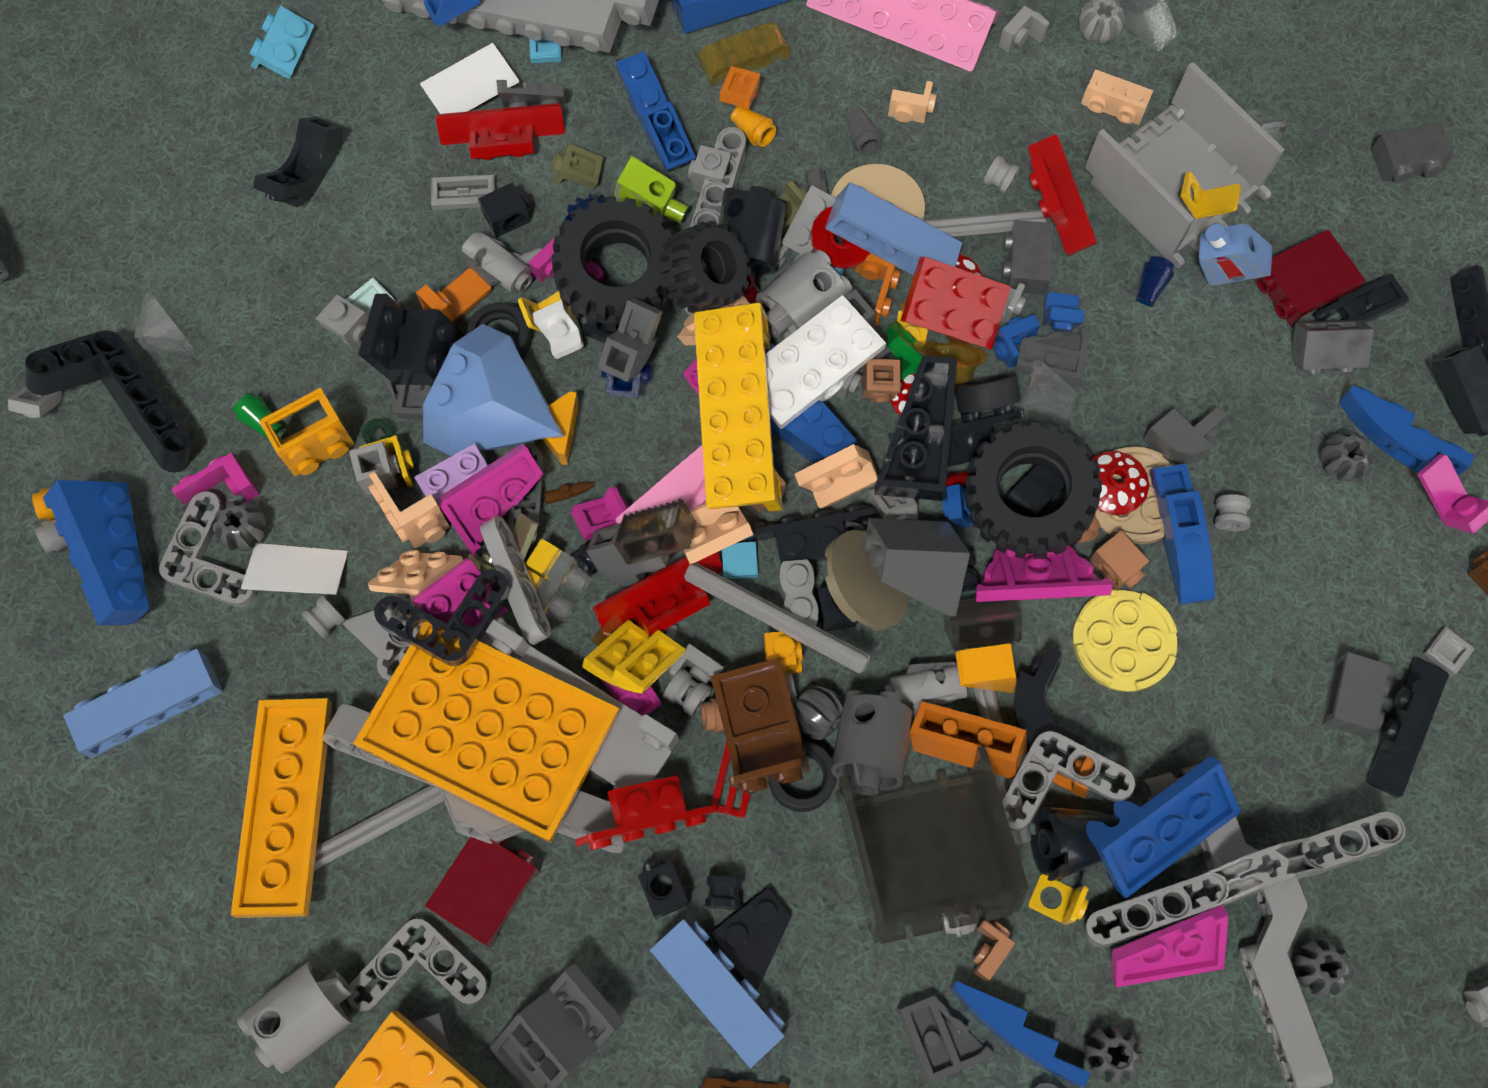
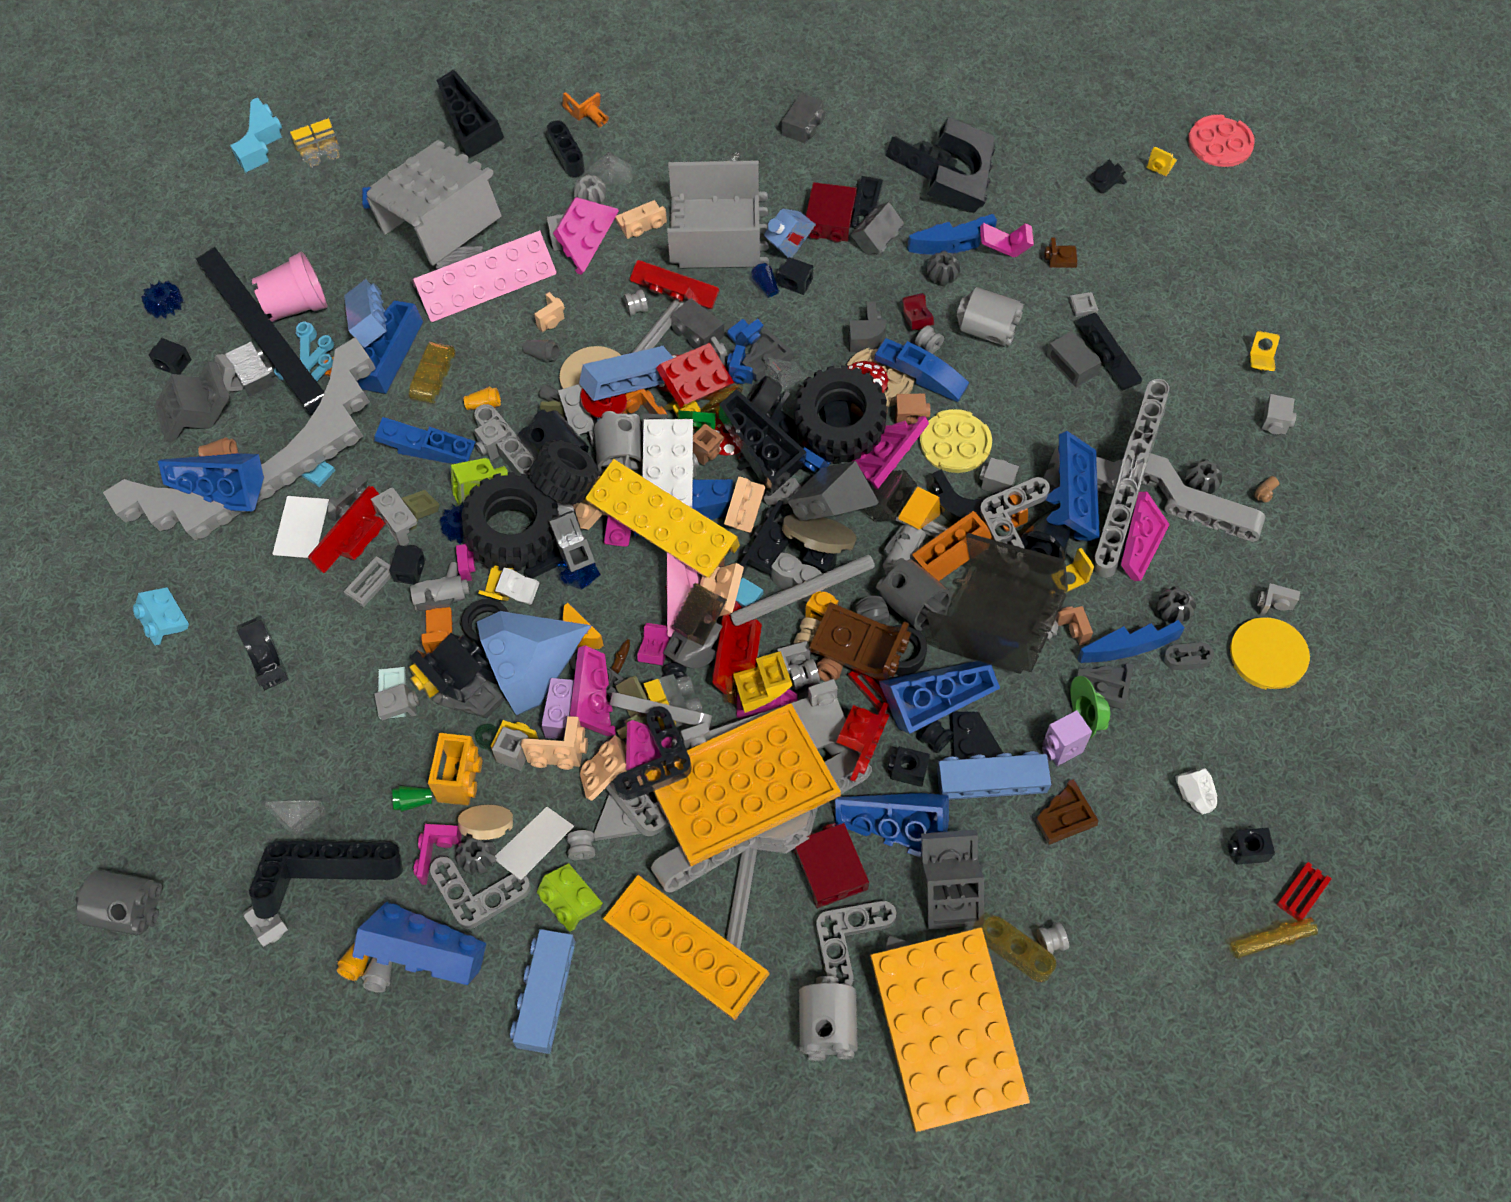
camera: 50 degrees left, 10 degrees down
orange bracket [719,66,761,109] -> none
yellow bracket [1181,171,1241,219] -> none
none -> light grey bracket [371,488,418,546]
none -> tan tile [458,805,513,840]
none -> lime bracket [537,863,603,932]
none -> wing [553,197,619,275]
none -> black brick [777,257,813,295]
none -> tan wheel [794,617,821,653]
none -> blue wedge [835,793,949,857]
none -> blue wedge [879,661,1000,734]
none -> dark red bracket [902,293,934,330]
none -> light grey cylinder [957,287,1024,346]
none -> light grey brick [979,458,1019,493]
none -> lavender brick [1042,710,1092,766]
none -> bright green piece [1070,675,1111,739]
none -> medium nougat arm [1255,476,1279,503]

